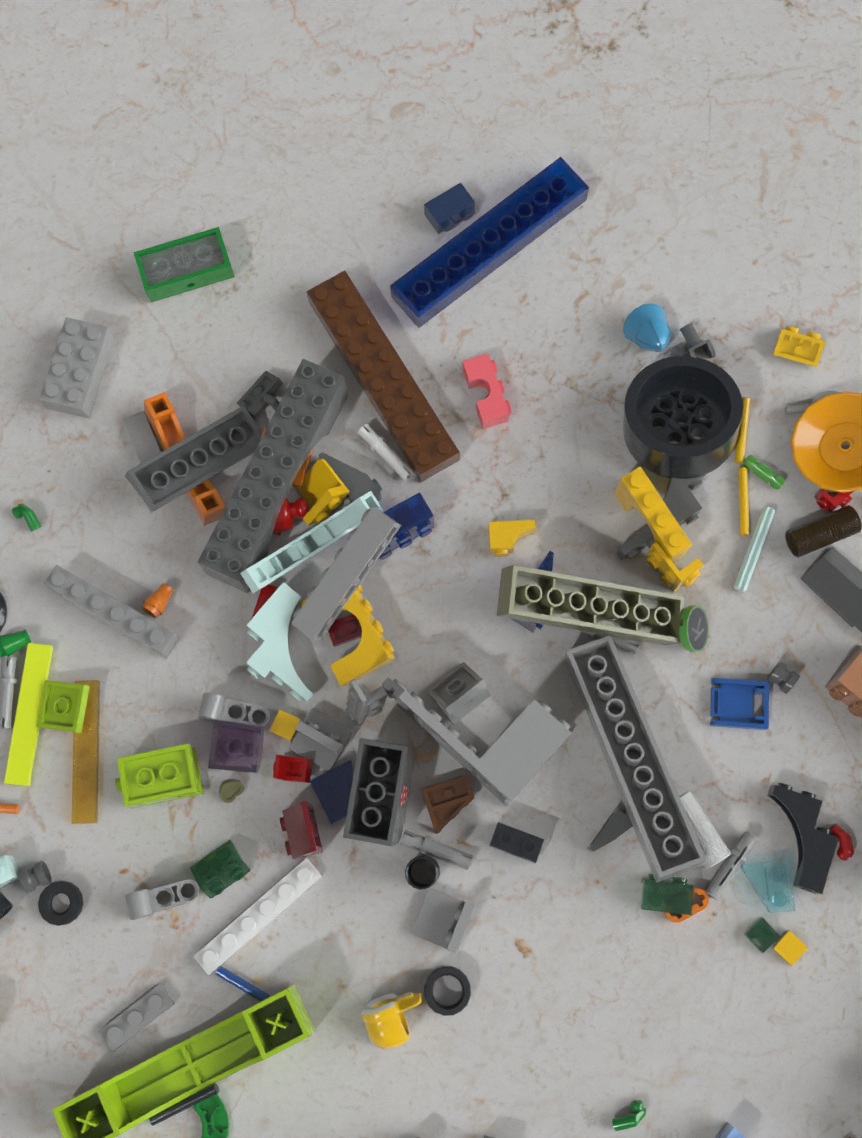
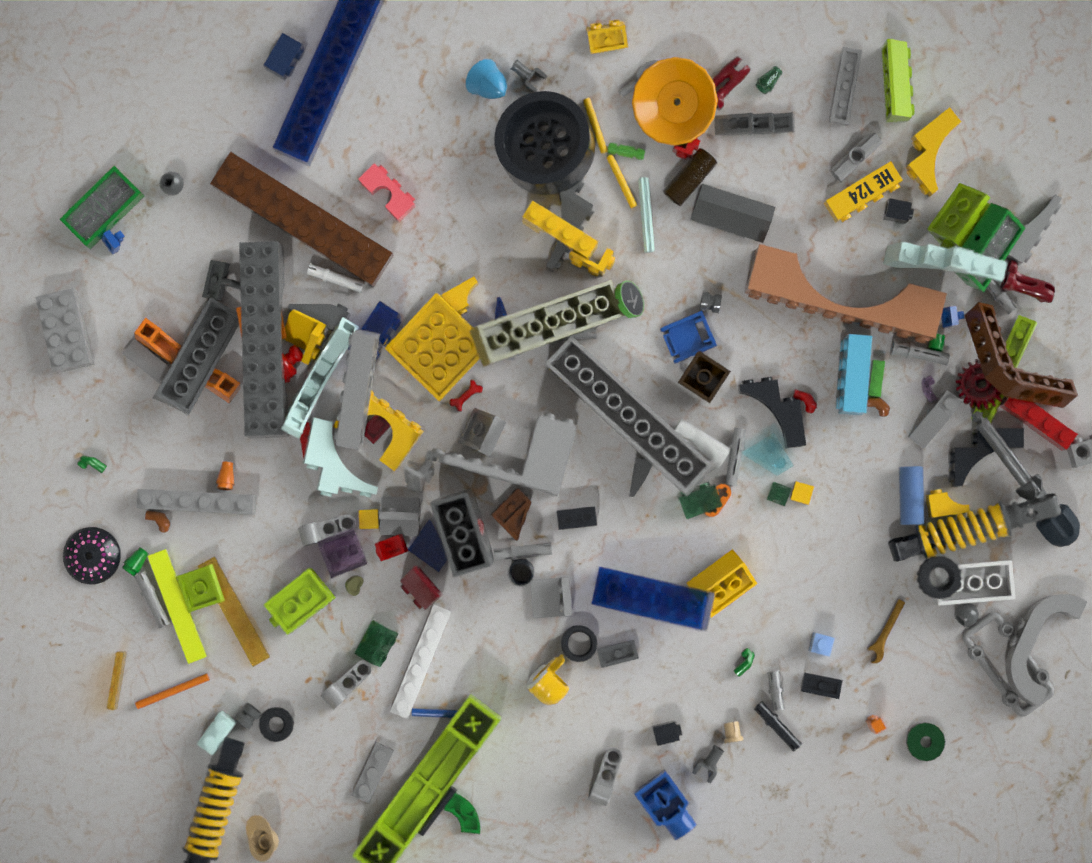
camera: 30 degrees left, 10 degrees up
none -> blue tile [101,230,125,255]
none -> dark orange arm [145,510,170,533]
none -> dark grey piece [160,172,184,196]
none -> yellow plate [385,293,480,401]
none -> red piece [449,380,483,412]
none -> clear blue brick [591,566,715,631]
none -> dark grey plate [597,640,639,668]
none -> dark brown brick [678,350,731,404]
none -> yellow slope [686,549,757,618]

